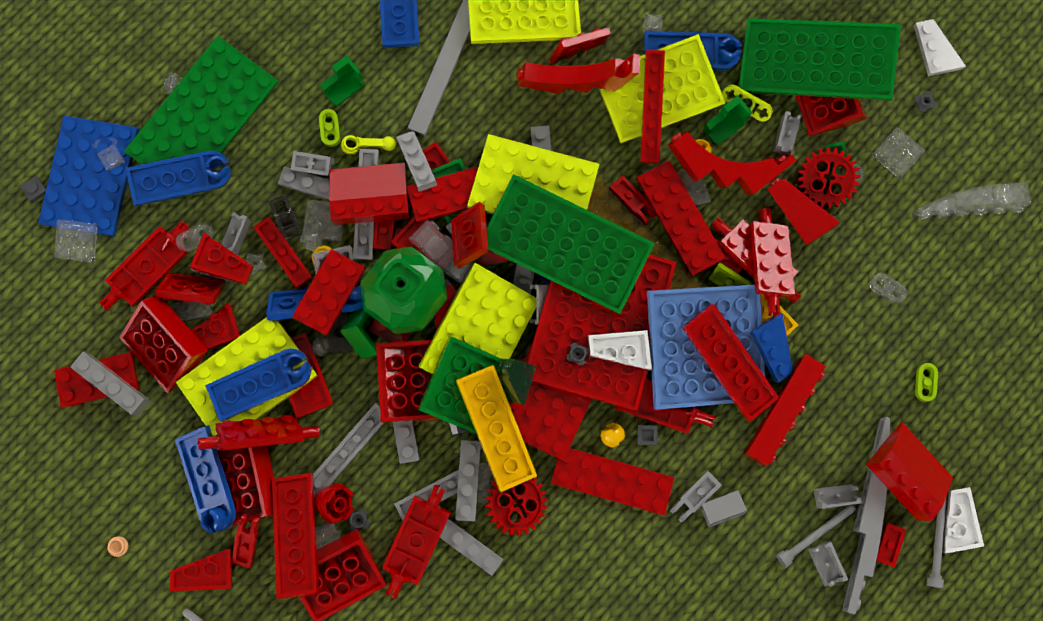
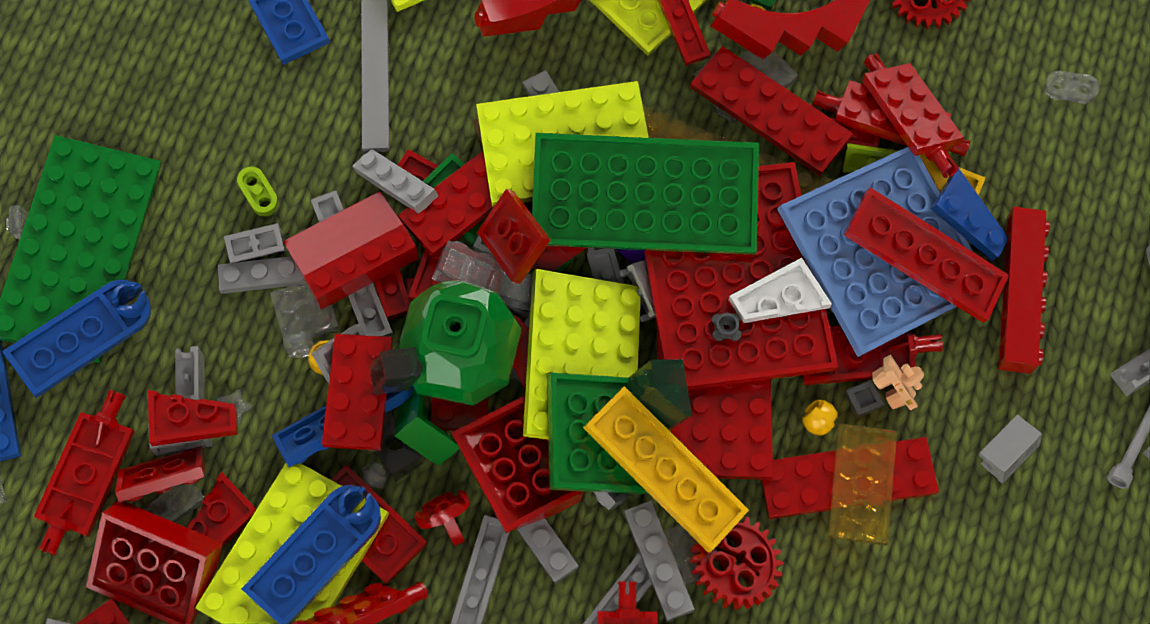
camera: 20 degrees left, 10 degrees down
clear plate [176,224,214,251] -> none
red plate [253,217,313,289] -> none
clear smoke brick [268,194,304,240] -> none
green panel [320,55,365,107] -> none
neon yellow piece [341,135,396,155] -> none
red hinge [609,175,656,225] -> none
light grey hinge [670,471,722,523] -> none
red slope [768,178,840,245] -> none
none -> clear smoke brick [369,347,423,395]
none -> red tile [414,490,471,547]
none -> clear yellow plate [828,424,897,546]
none -> light nougat hips [872,355,924,410]

